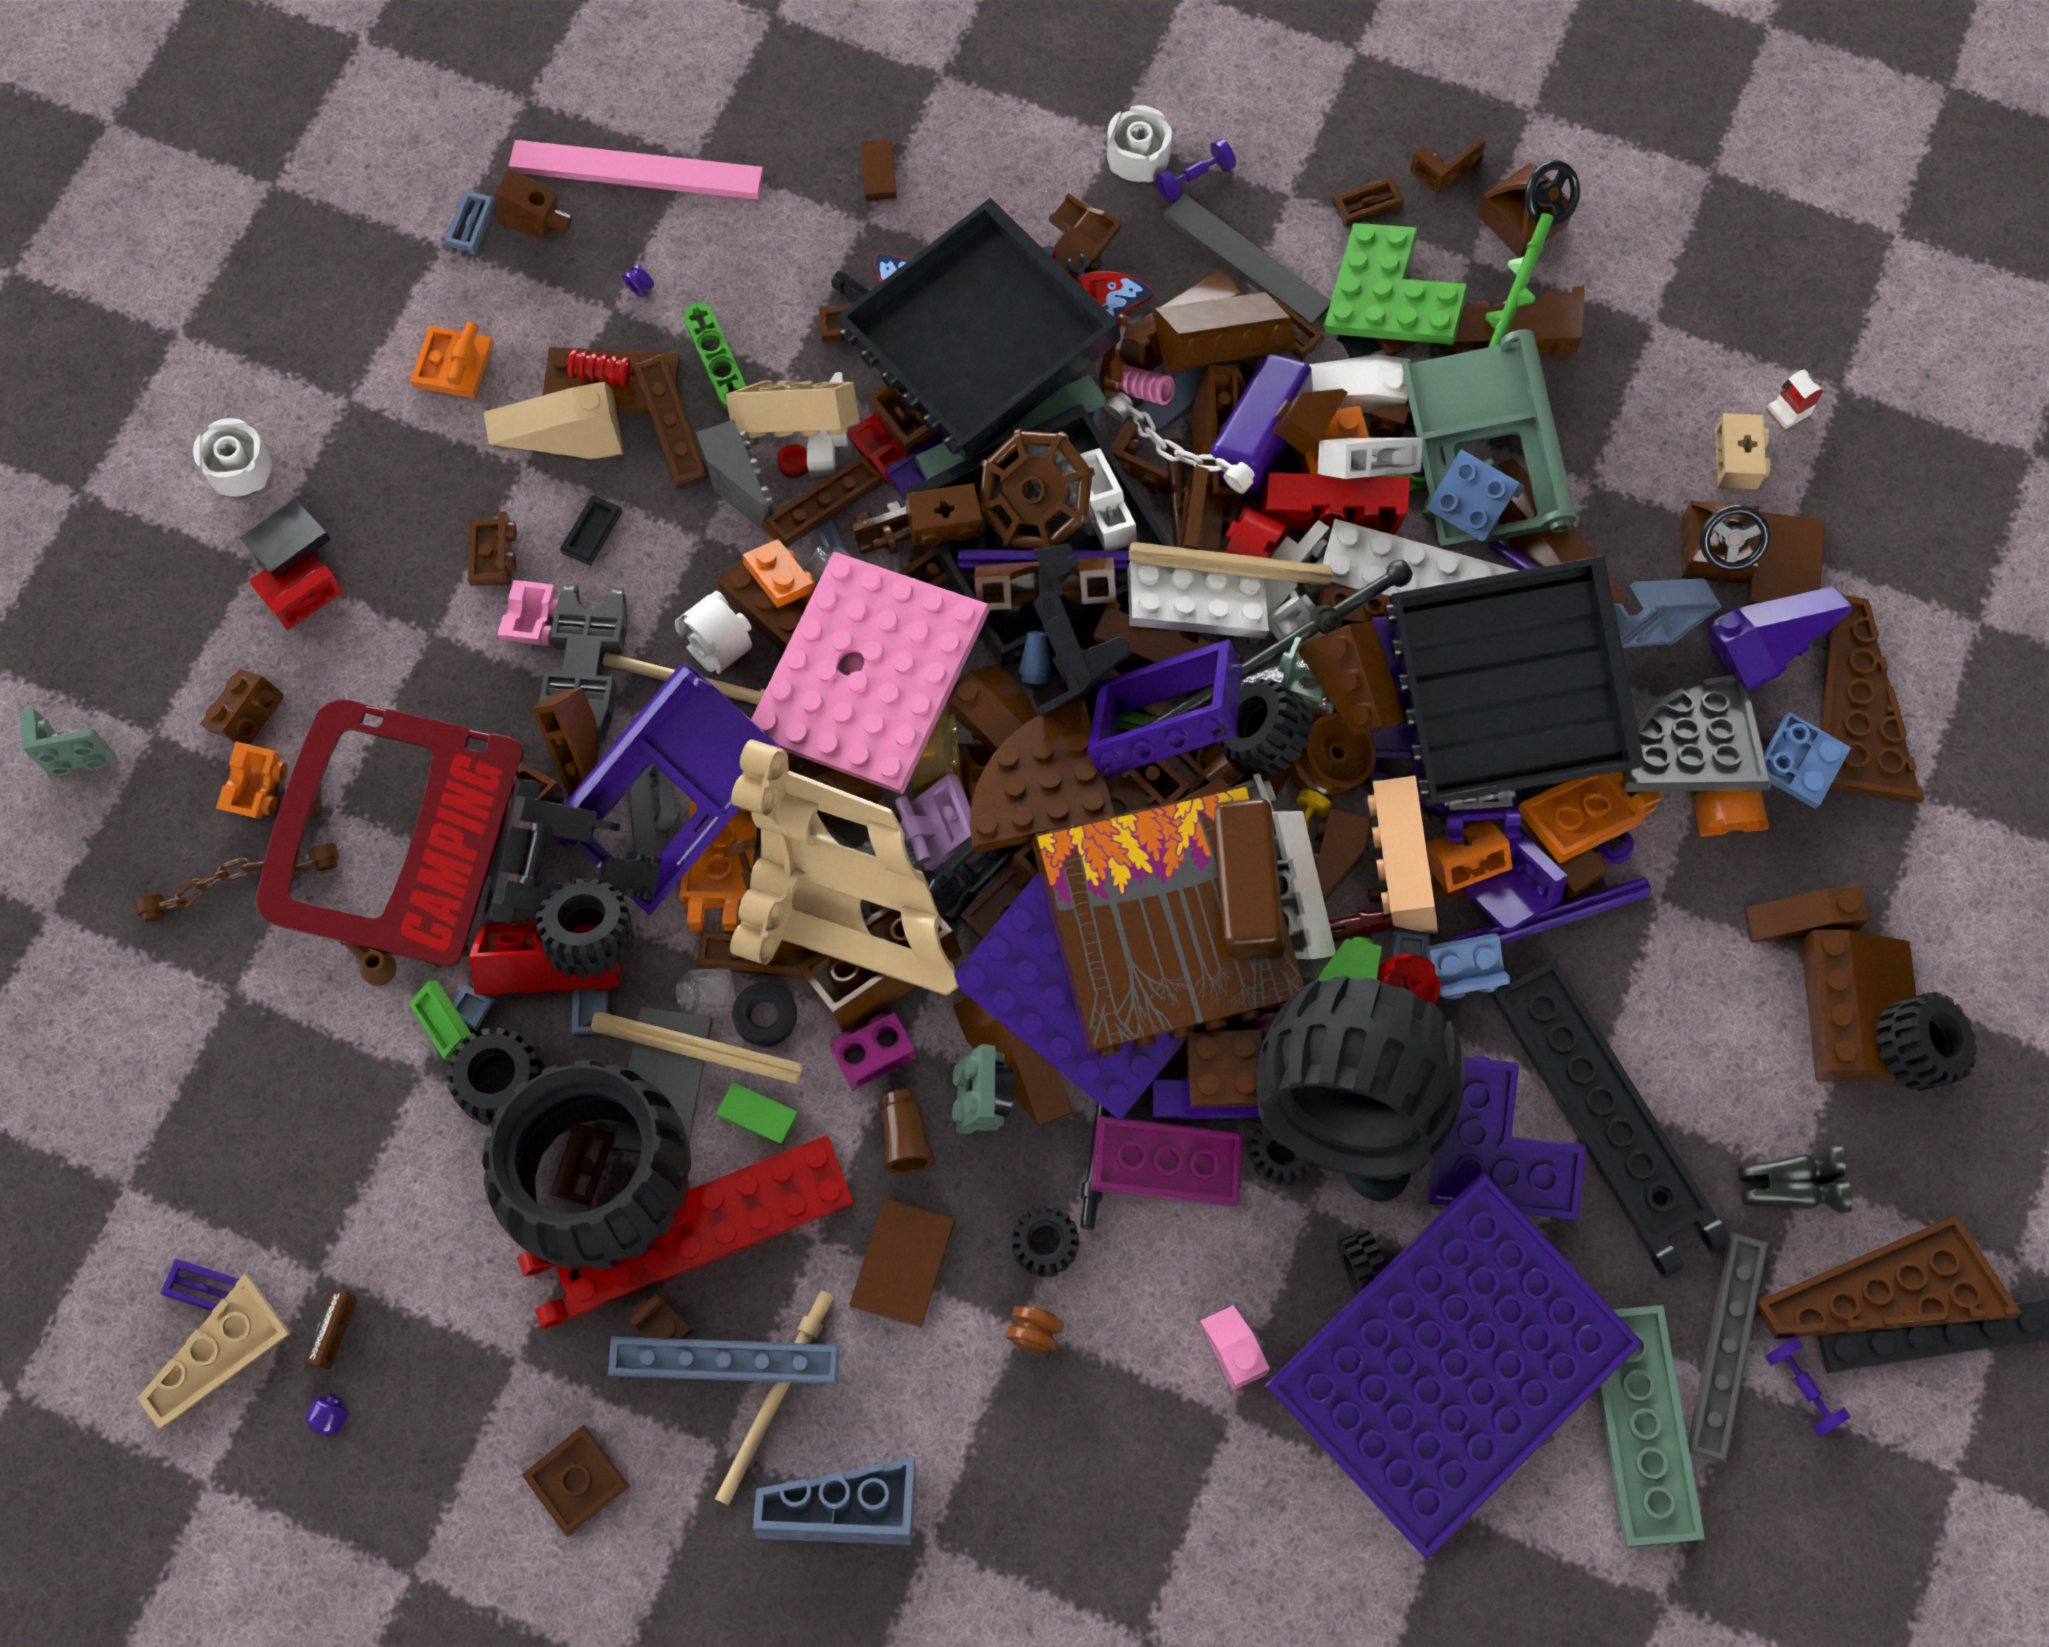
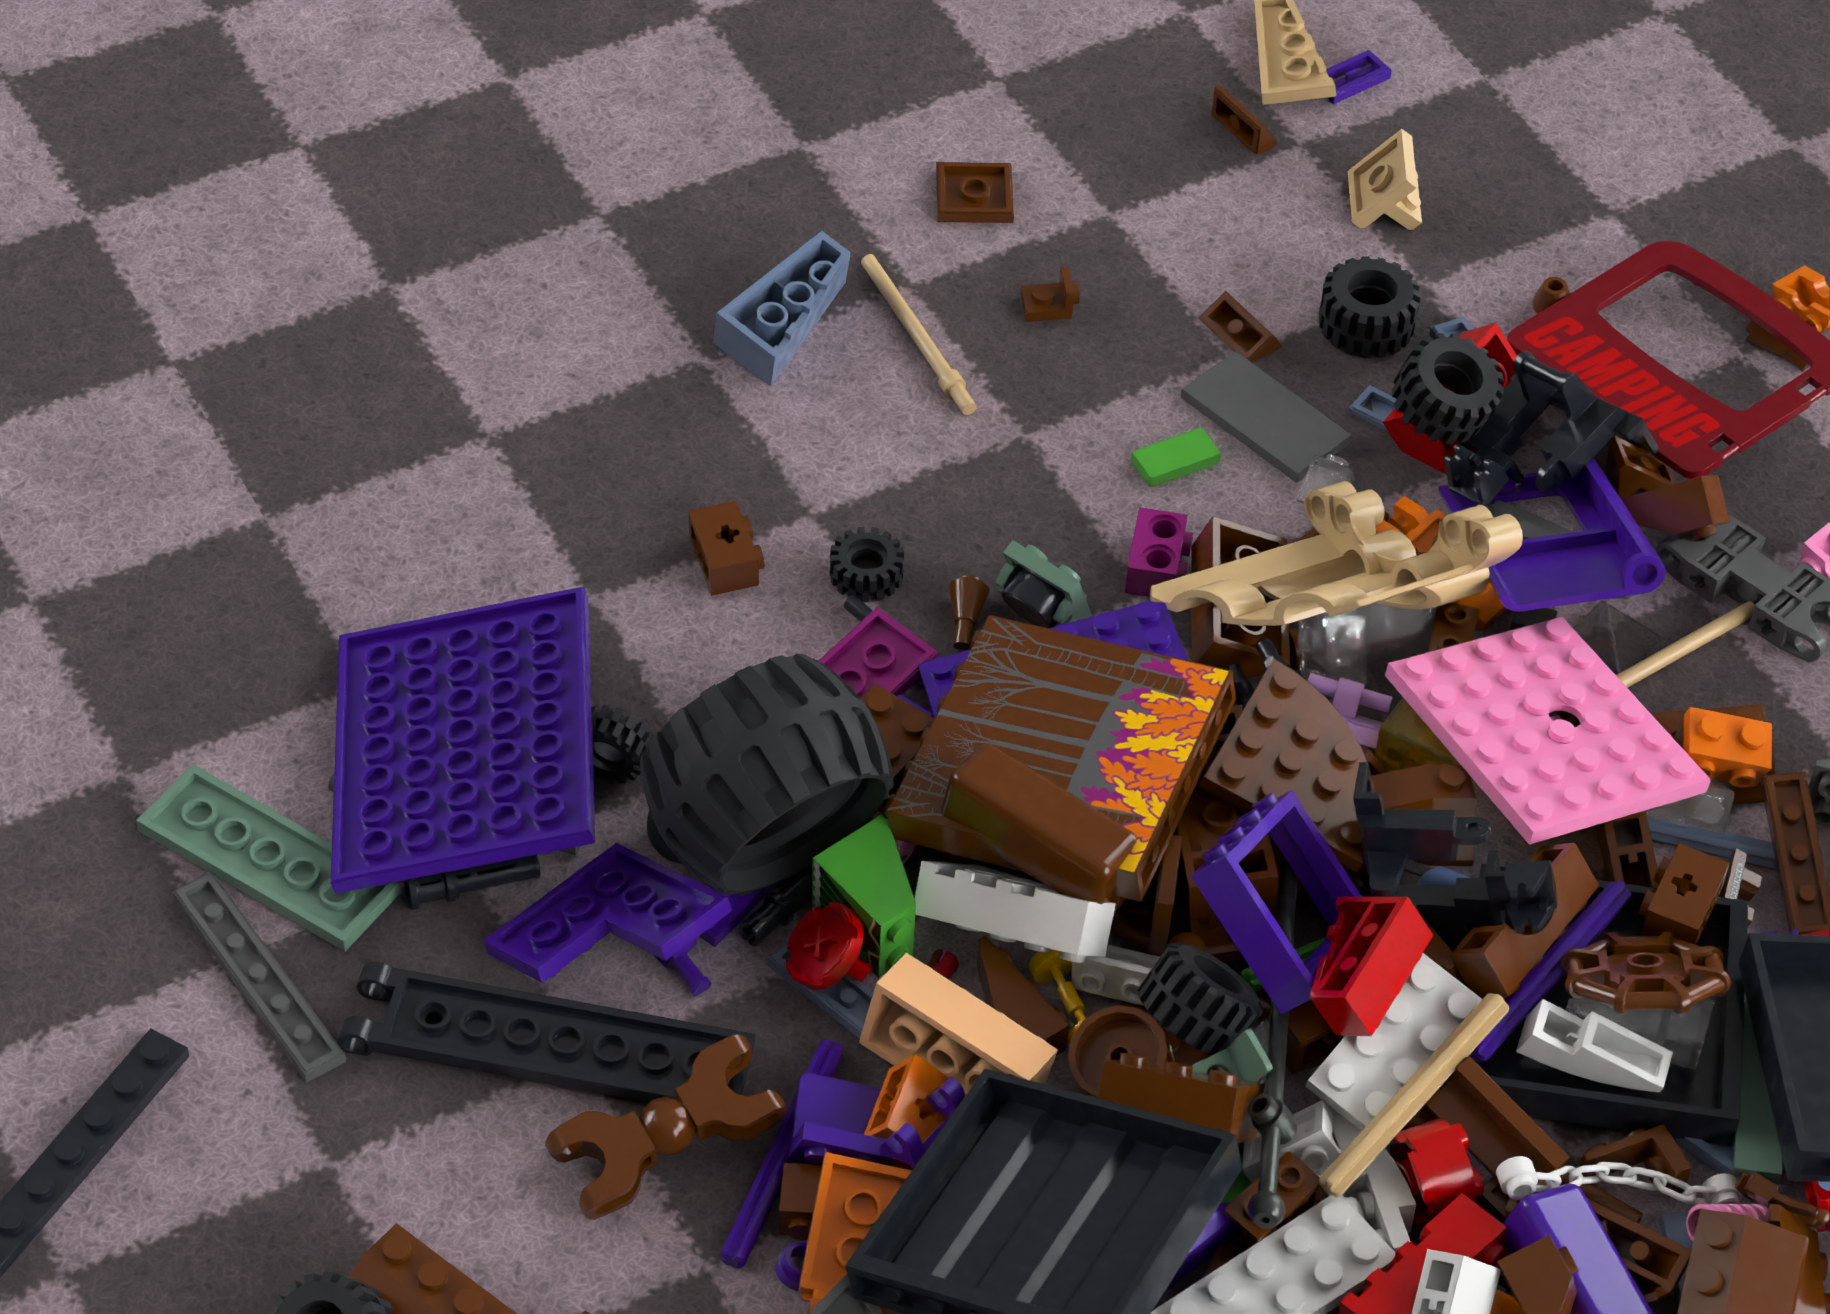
camera: 125 degrees right, 20 degrees down
reddish brown piece [134,843,340,922] -> none
dark purple piece [306,1394,348,1436] -> none
bright green tile [408,980,472,1060] -> none
black tyre [482,1060,691,1270] -> none
red hinge [517,1135,854,1329] -> none
tan axle [591,1012,803,1083] -> none
sand blue tile [608,1336,840,1384] -> none
white brick [675,591,753,674] -> none
black tyre [732,982,797,1047] -> none
reddish brown tile [850,1198,955,1328] -> none
reddish brown plant [881,1089,935,1174] -> none
dark orange wheel [1005,1306,1065,1354] -> none
bright pink slope [1200,1305,1270,1391] -> none
medium blue bracket [1426,933,1510,999] -> none
pearl dark grey piece [1737,1143,1853,1213] -> none
reddish brown wing [1756,1215,2021,1339] -> none
dark purple wheel [1764,1336,1851,1437] -> none
none -> reddish brown piece [545,1034,788,1220]
none -> reddish brown brick [688,501,765,596]
none -> reddish brown cone [949,575,990,650]
none -> red wedge [1309,897,1434,1036]
none -> tan bracket [1348,129,1422,230]

